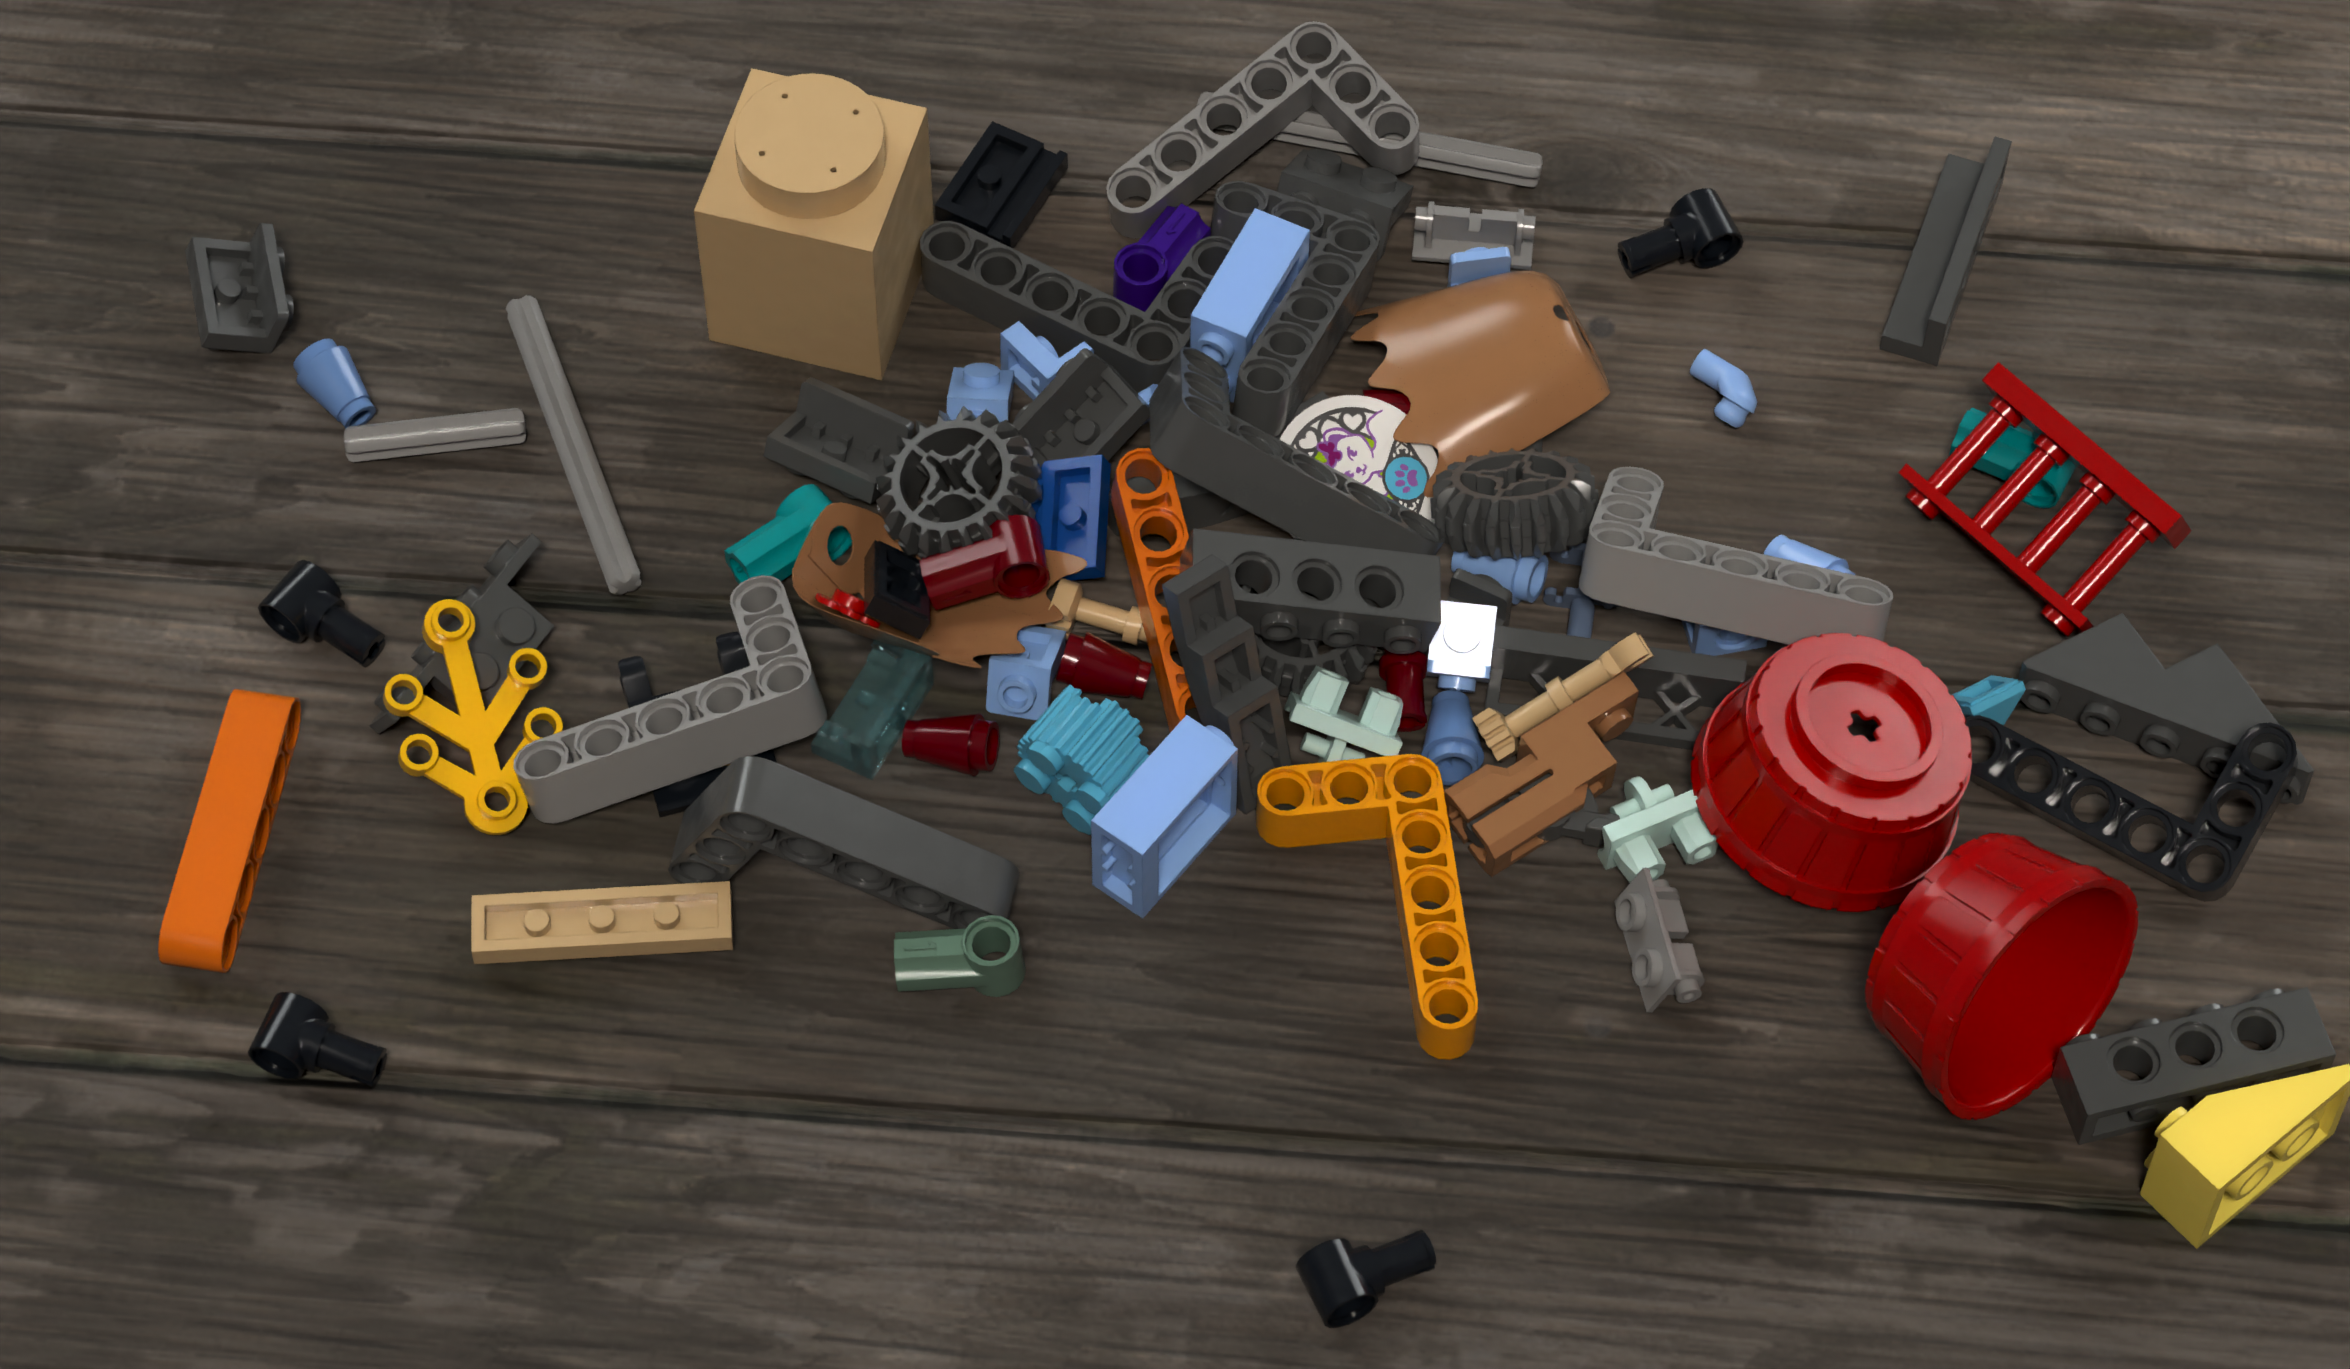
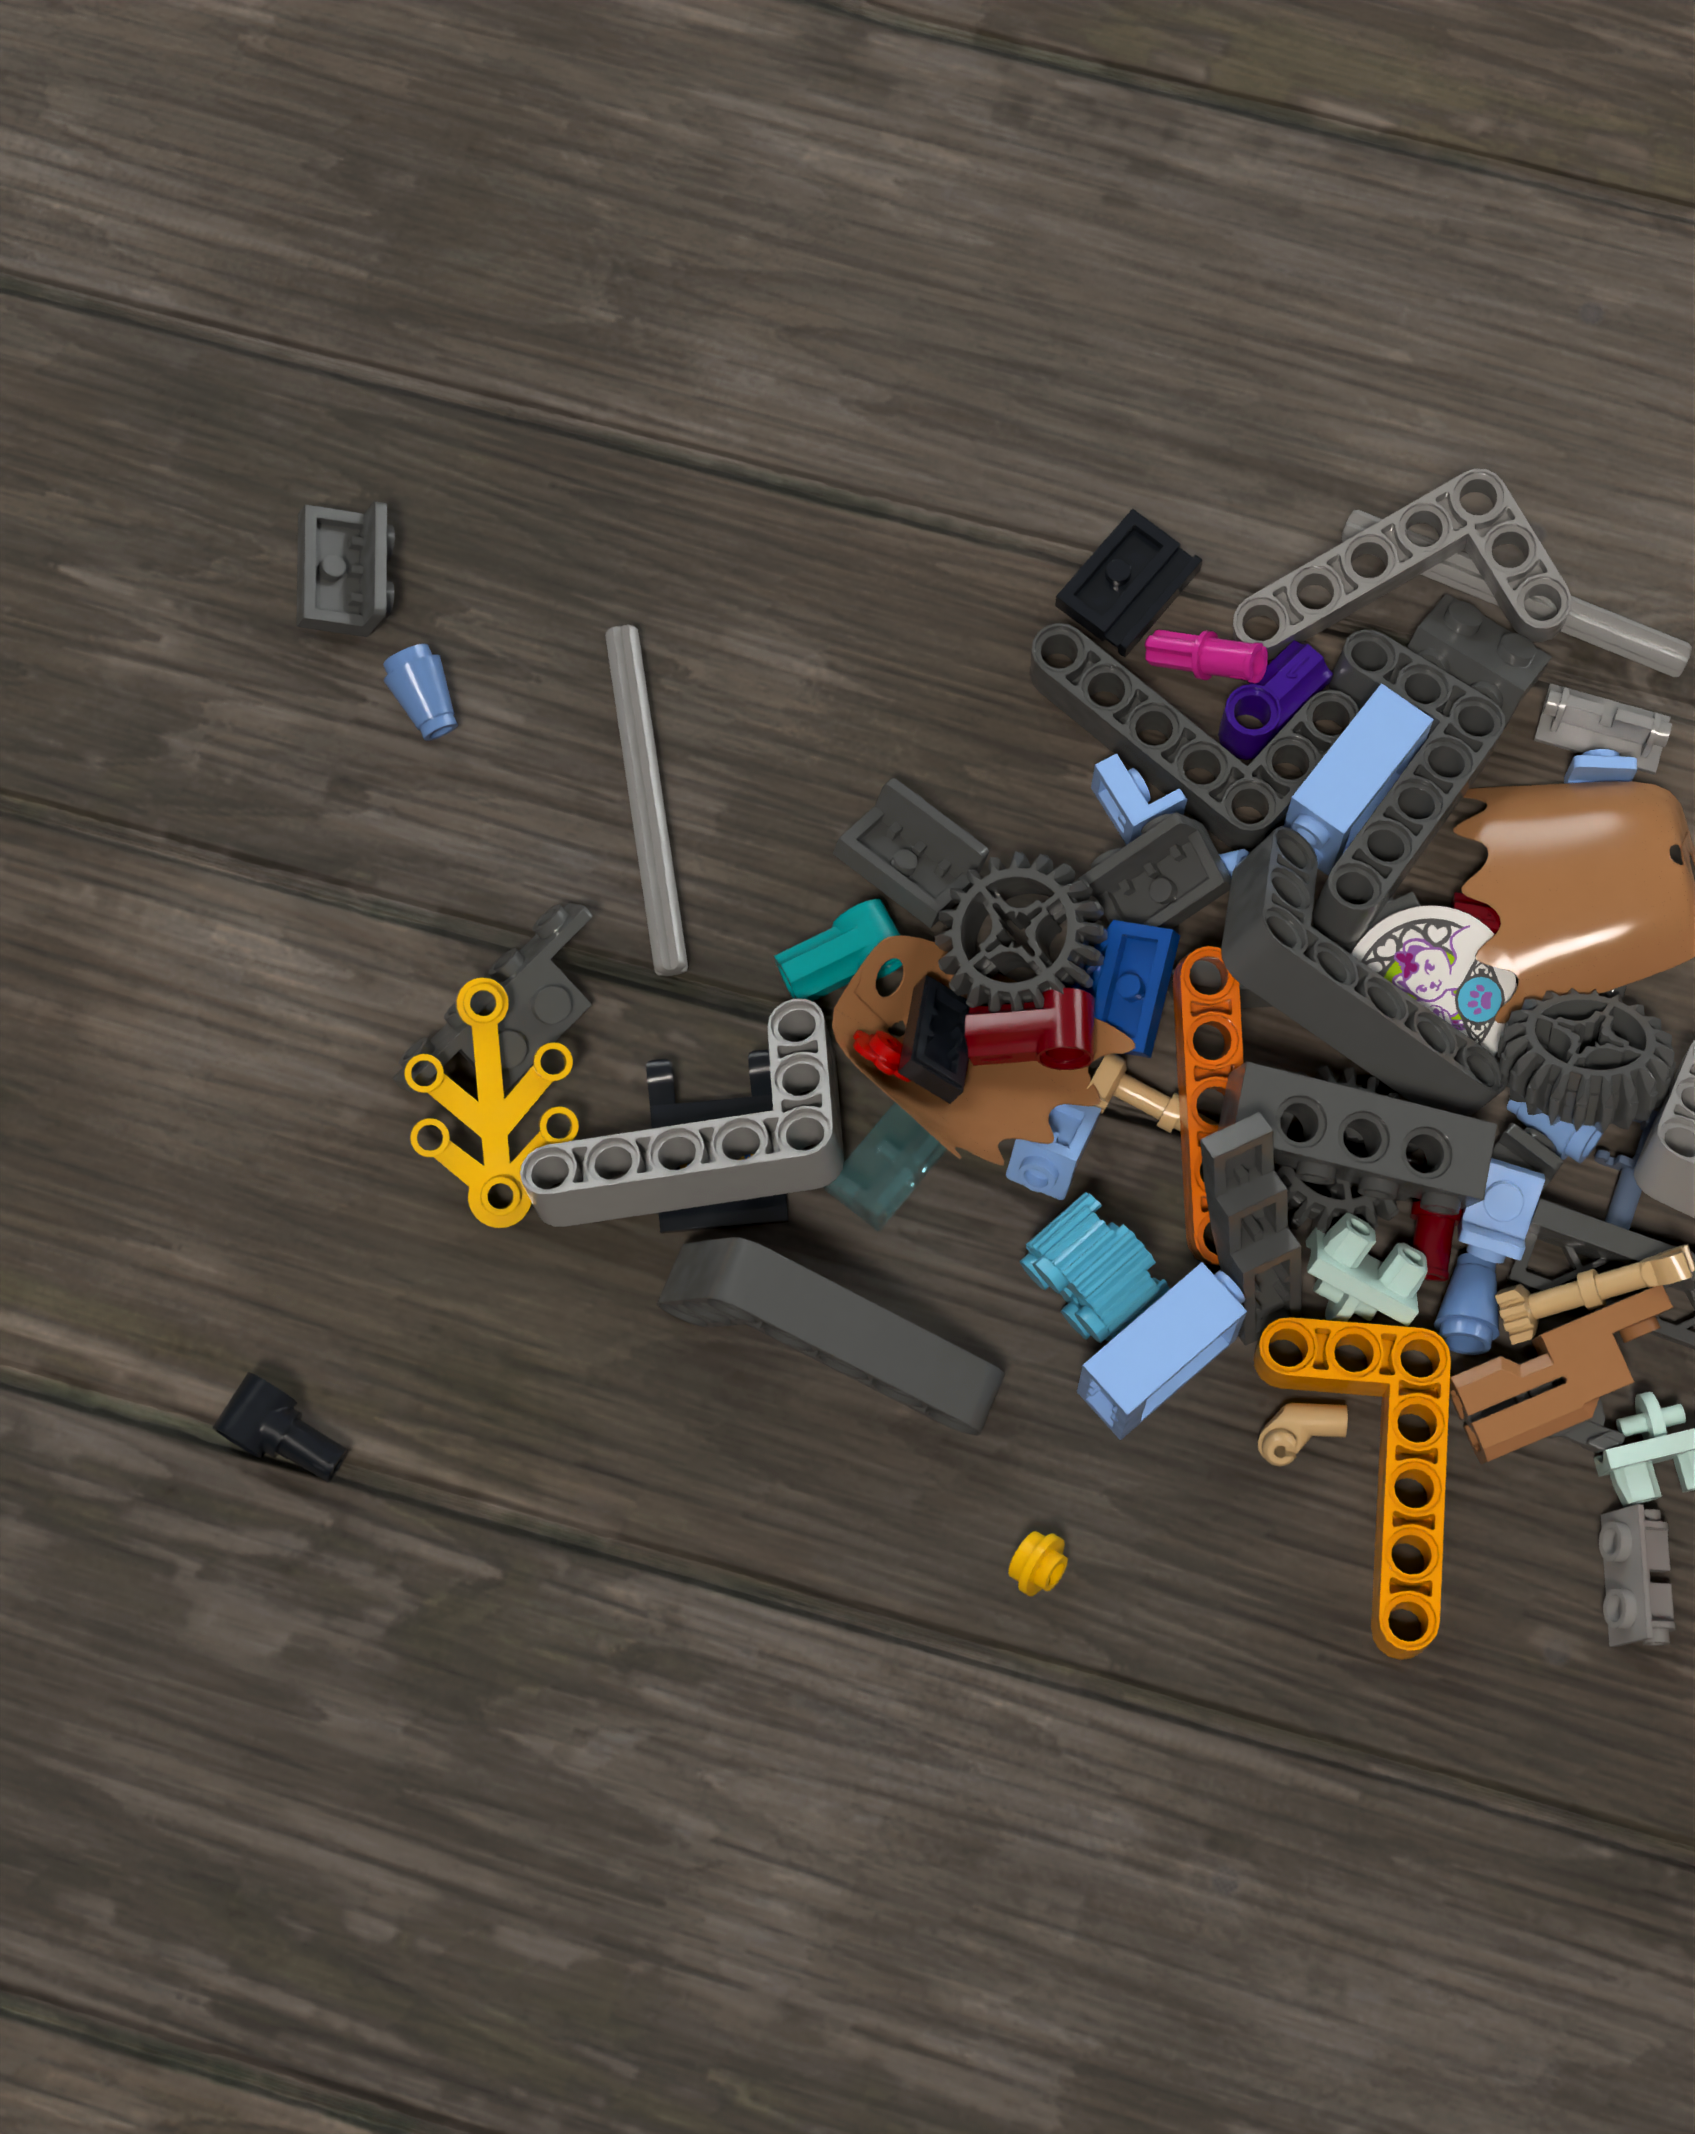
camera: 15 degrees right, 15 degrees up
orange beam [158,689,301,973] -> none
black pin [258,560,385,668] -> none
light grey axle [344,408,526,462] -> none
tan plate [471,881,733,964] -> none
tan container [694,68,934,380] -> none
sand green piece [894,915,1026,997] -> none
dark red cone [902,713,1000,776] -> none
light blue bracket [947,363,1014,423] -> none
dark red cone [1056,631,1152,700] -> none
black pin [1296,1230,1436,1328] -> none
none -> yellow plate [1008,1531,1068,1596]
none -> dark pink axle [1144,630,1268,684]
none -> tan arm [1258,1402,1348,1467]

